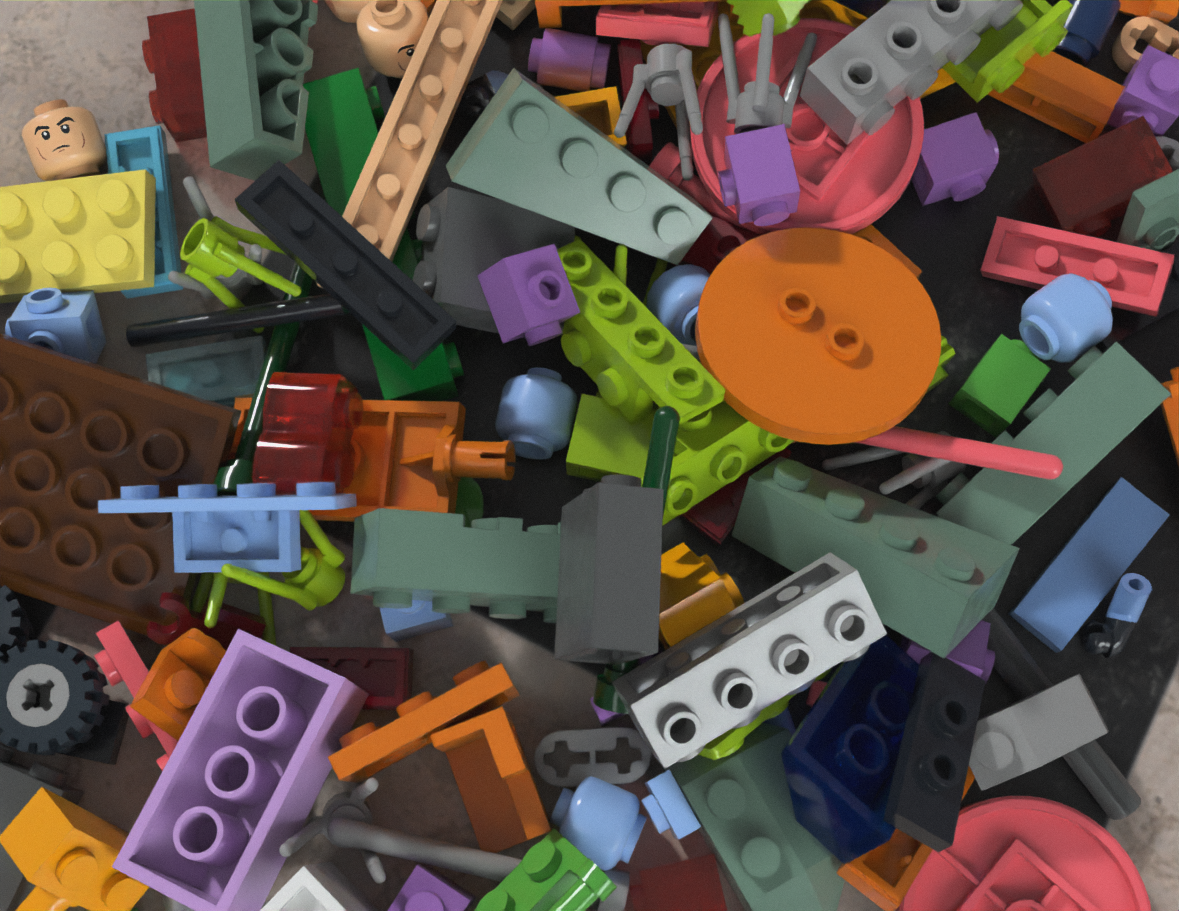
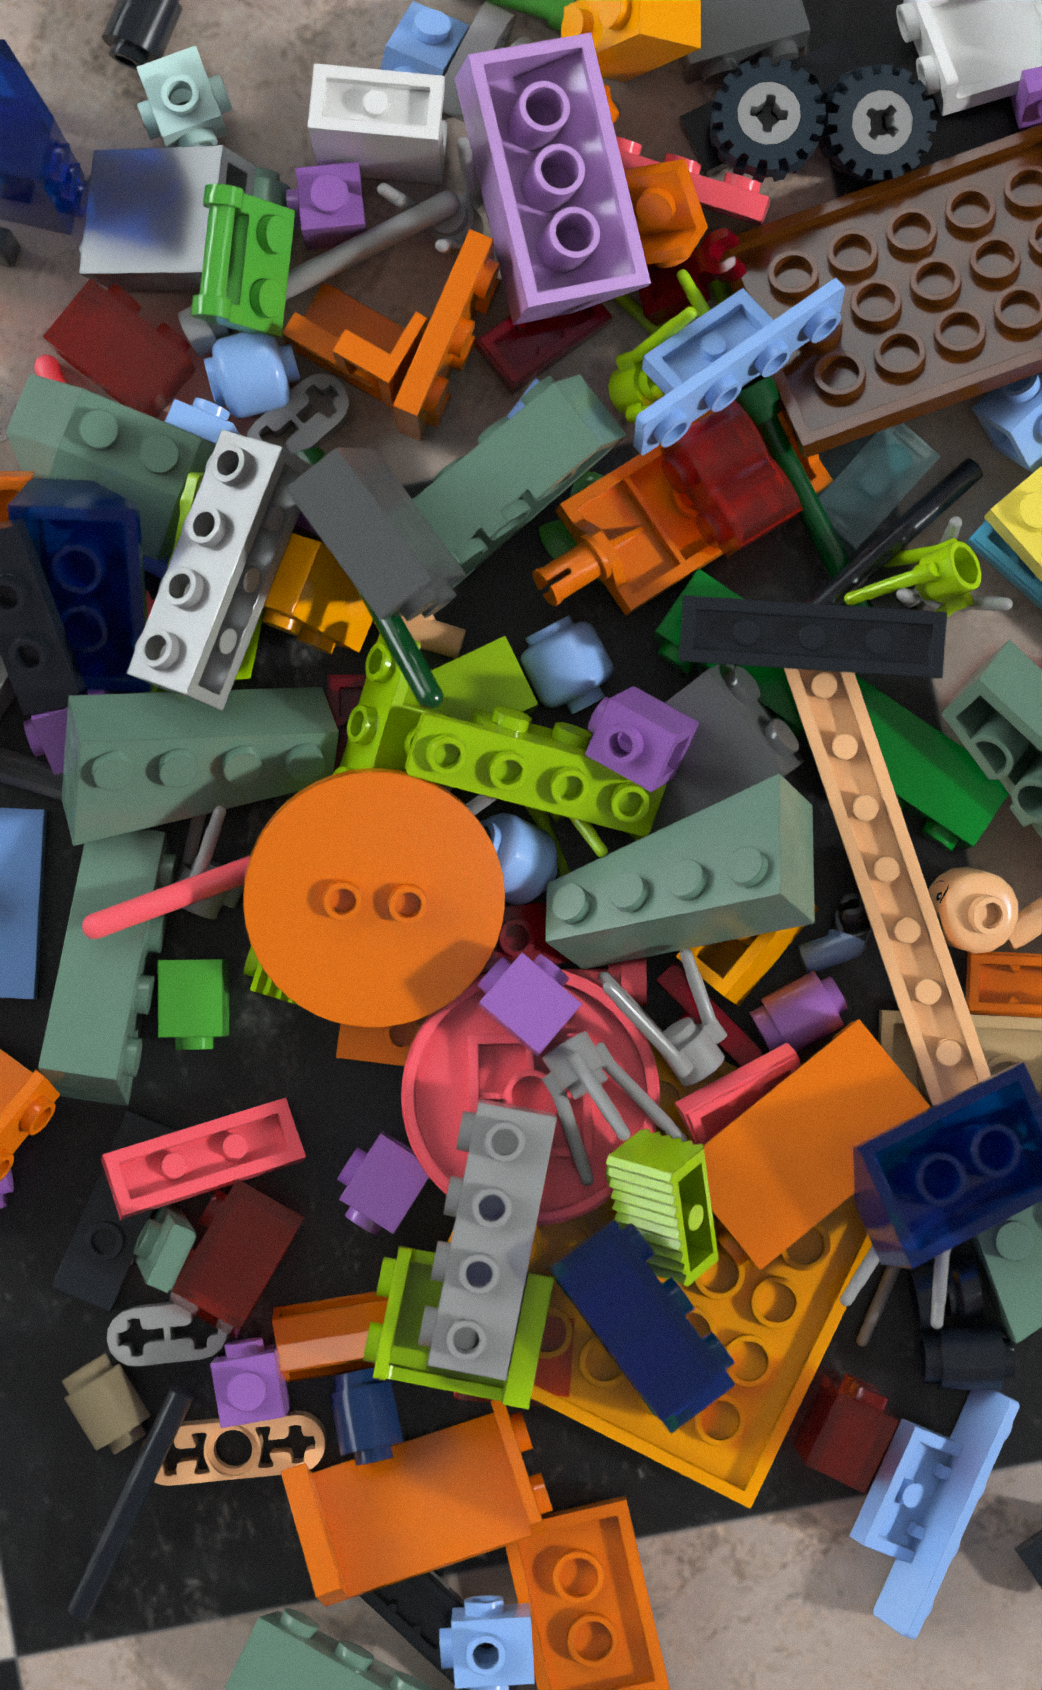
camera: 140 degrees right, 10 degrees up
light blue head [1019,273,1113,363] -> none

